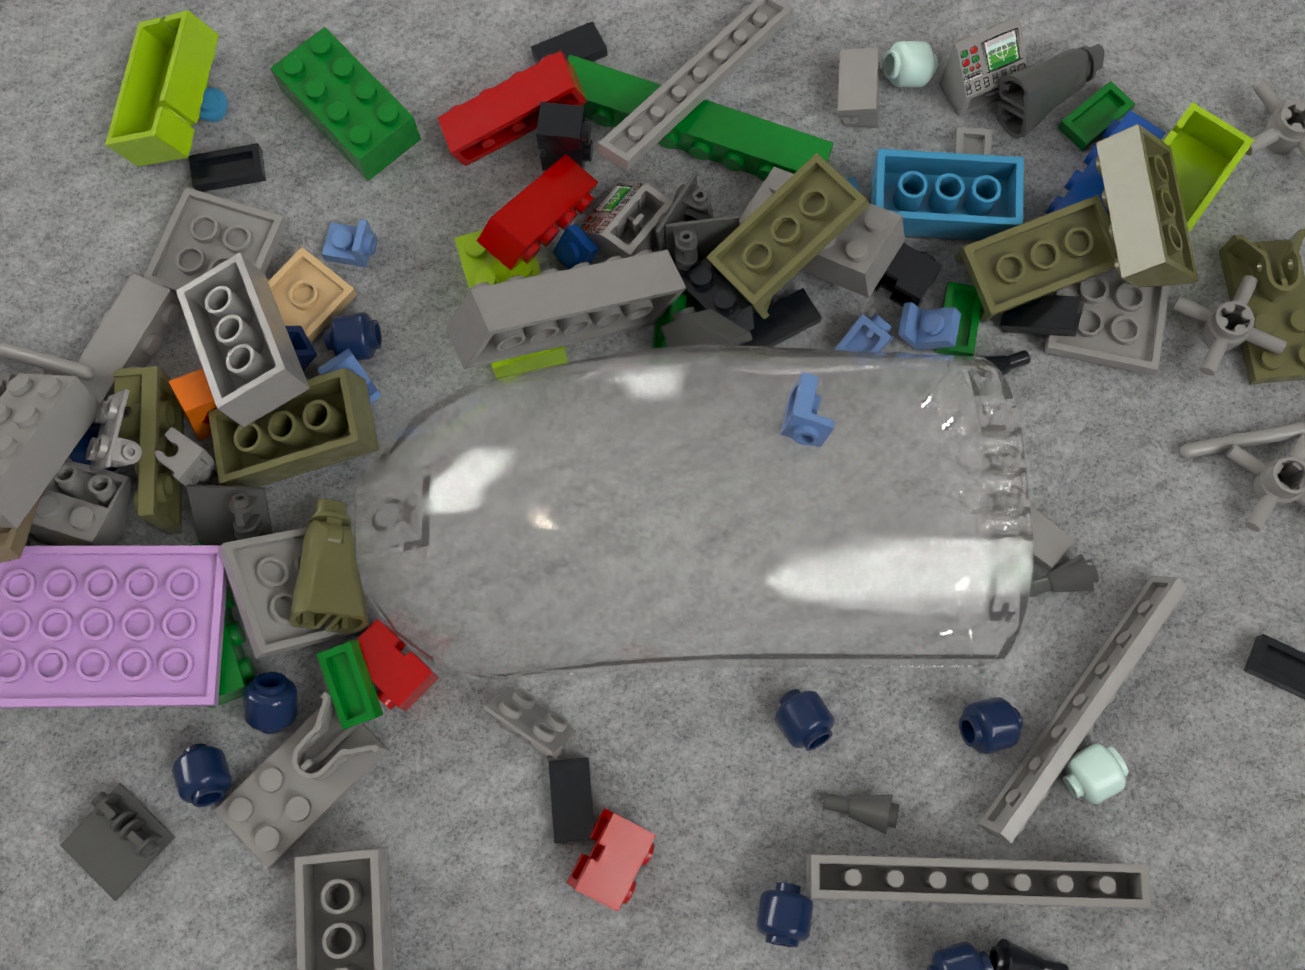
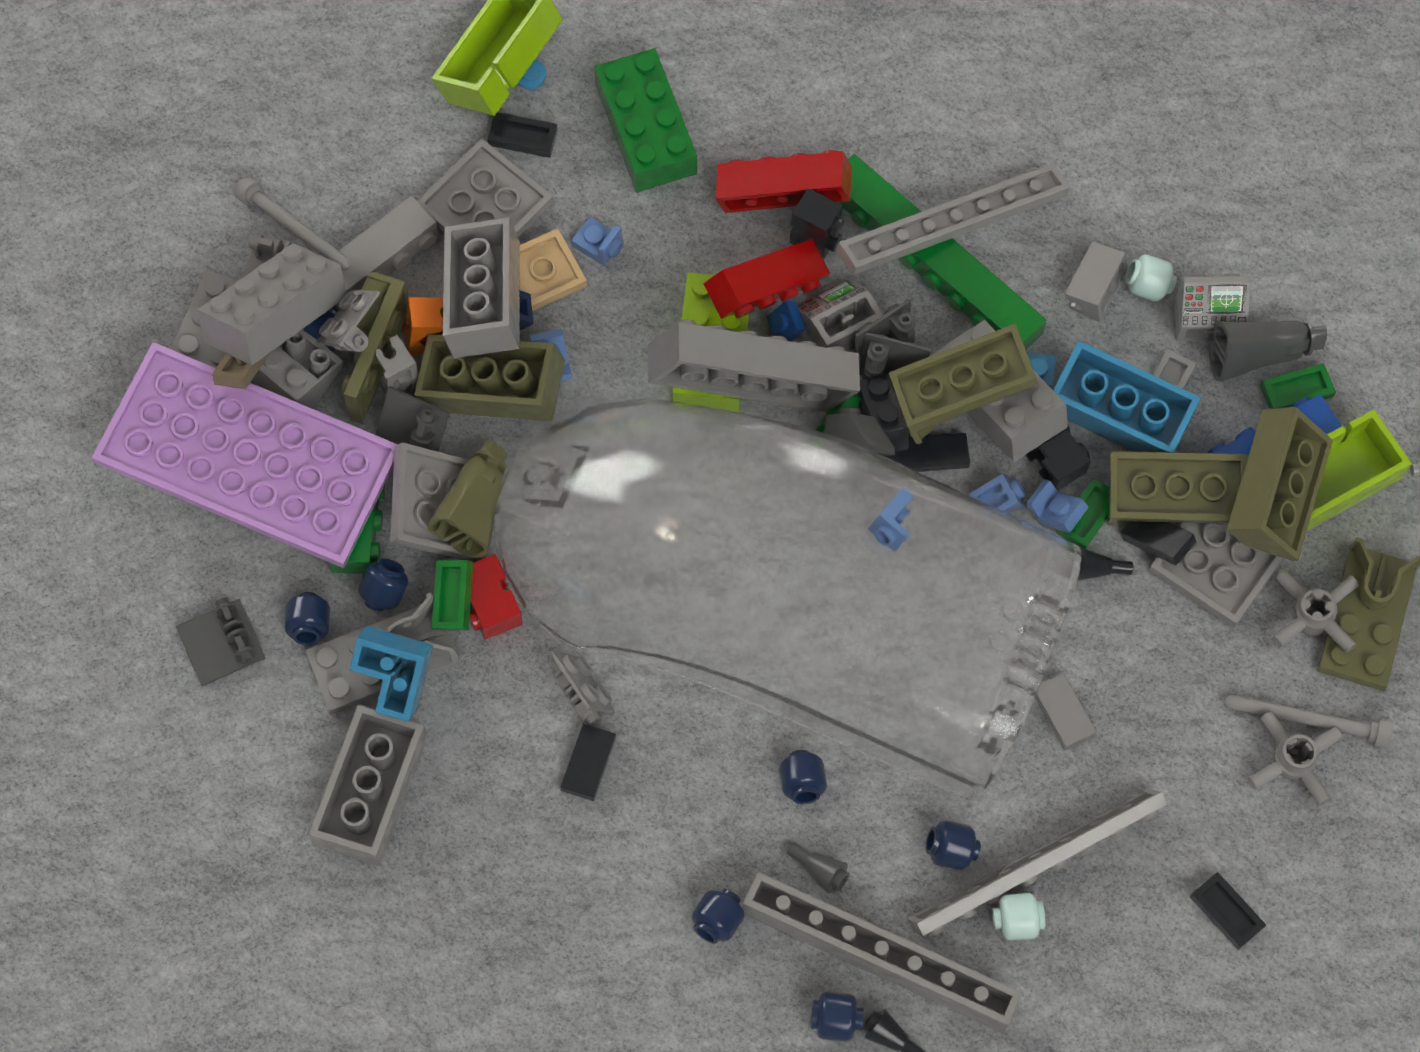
camera: 20 degrees right, 5 degrees down
dark blue head [324,312,382,361] -> none
black tile [531,21,608,63] -> none
brick [566,808,656,912] -> none
dark grey cone [1023,554,1099,598] -> none
none -> dark azure brick [349,626,434,722]

